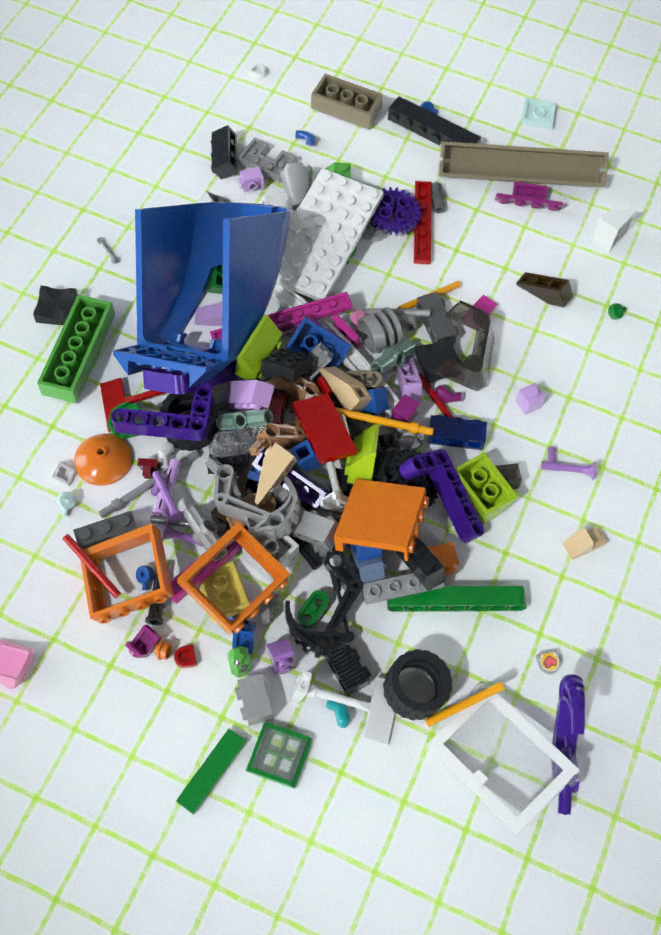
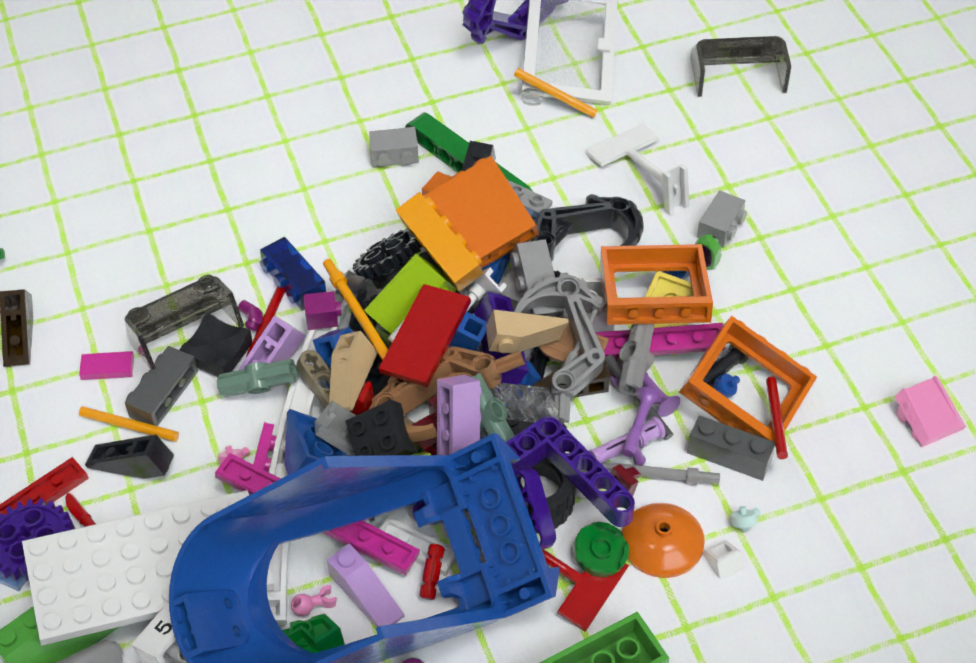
camera: 130 degrees left, 10 degrees down
magenta bracket [125,625,162,658] -> none
orange plate [154,640,172,660] -> none
red tile [174,644,197,669] -> none
green tile [176,728,246,815] -> none
clear piece [246,721,313,789] -> none
light grey bracket [260,593,280,626] -> none
medium lavender slope [267,638,295,674] -> none
green plate [297,590,329,628] -> none
teal arm [326,700,350,728] -> none
black brick [327,644,371,696] -> none
light grey wheel [357,307,403,354] -> none
light grey bar [361,308,431,317] -> none
black tyre [383,649,453,721] -> none
dark purple beam [399,449,484,543] -> none
light grey tile [400,314,418,331] -> none
lime slope [455,452,518,524] -> none
clear smoke brick [495,463,522,489] -> none
lavender brick [516,383,545,415] -> none
tile [536,650,560,674] -> none
medium lavender piece [541,446,596,480] -> none
tan slope [562,526,607,560] -> none
none -> red piece [65,493,96,527]
none -> black slope [85,434,174,479]
none -> light grey brick [369,127,419,167]
none -> light orange brick [395,192,483,292]
none -> red axle [419,544,445,600]
none -> clear smoke windscreen [690,36,792,97]

